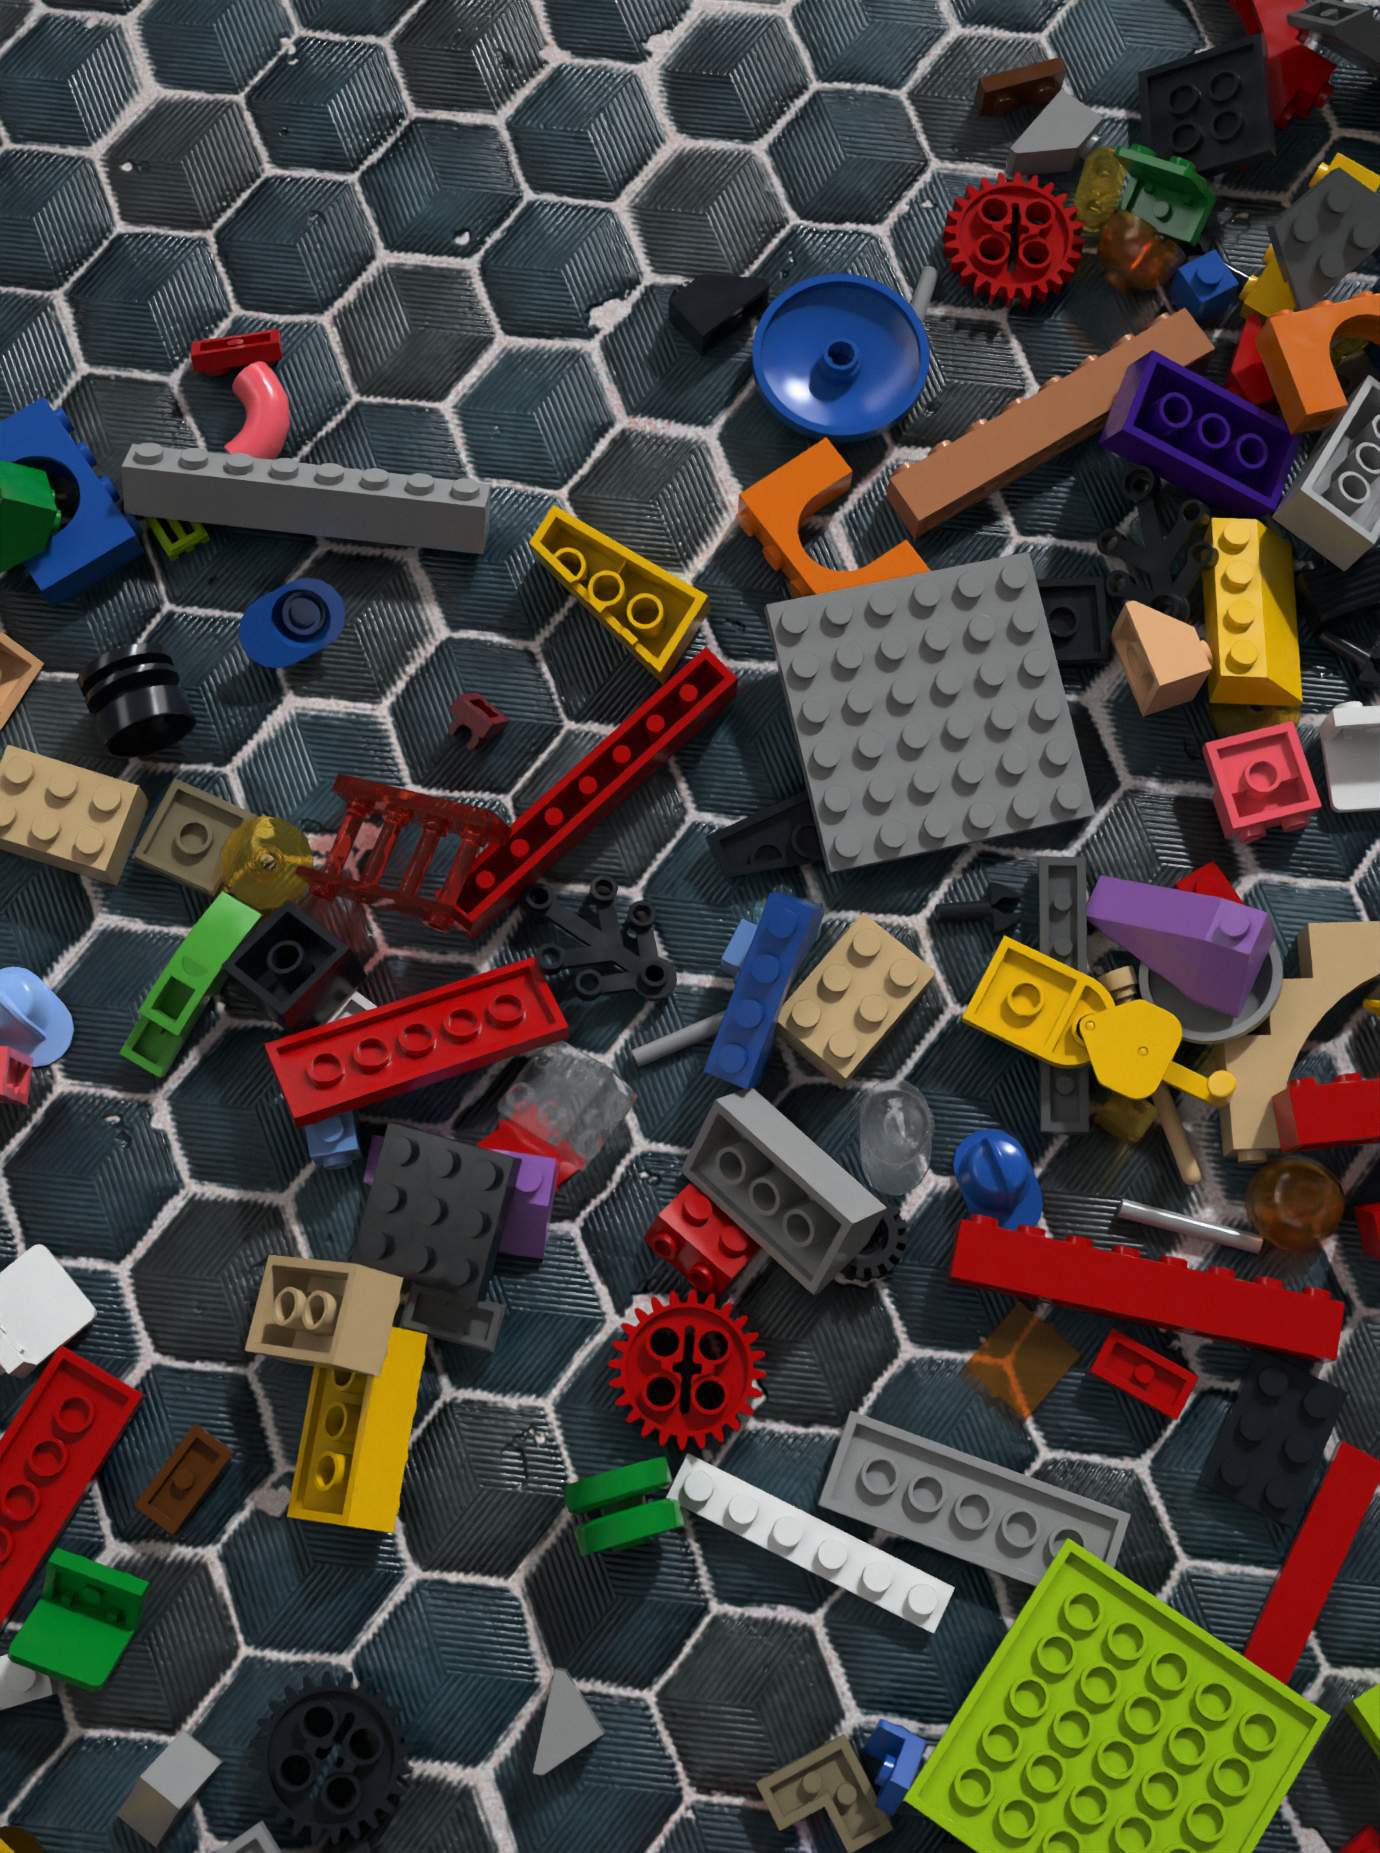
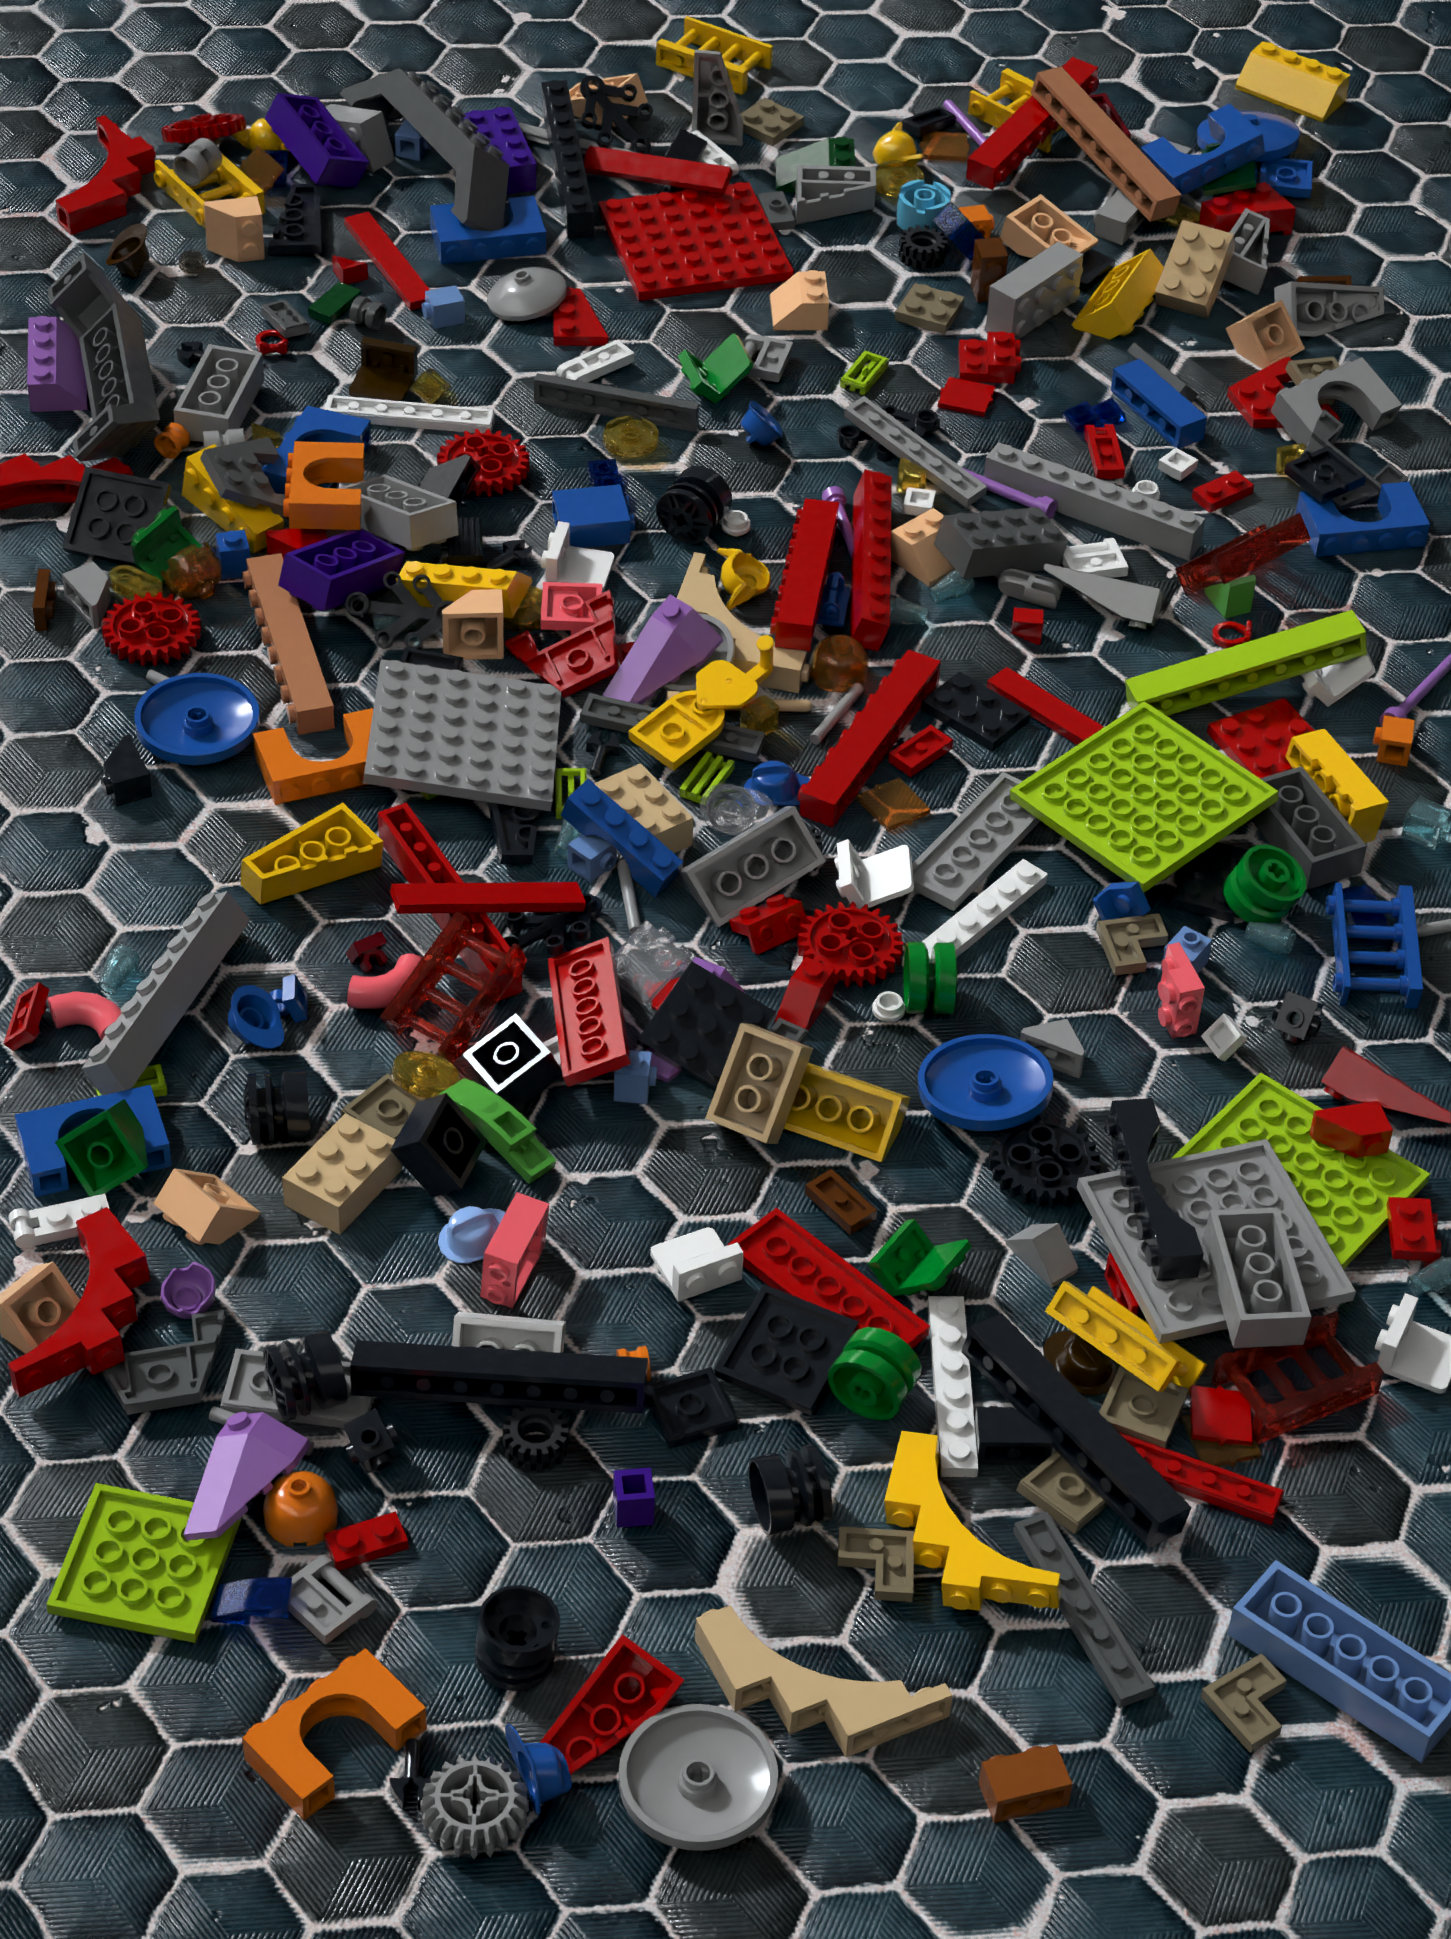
camera: 75 degrees left, 30 degrees down
none -> clear light blue cone [97,944,140,995]
none -> blue tile [270,974,308,1023]
none -> coral cylinder [347,954,429,1009]
none -> red tile [390,882,586,914]
none -> black brick [390,1093,488,1197]
none -> red wing [504,590,618,698]
none -> lime tile [555,768,587,819]
none -> lime tile [679,751,735,806]
none -> red slope [774,957,835,1030]
none -> white bracket [834,839,914,909]
none -> white plate [872,991,905,1022]
none -> blue dish [918,1034,1053,1131]

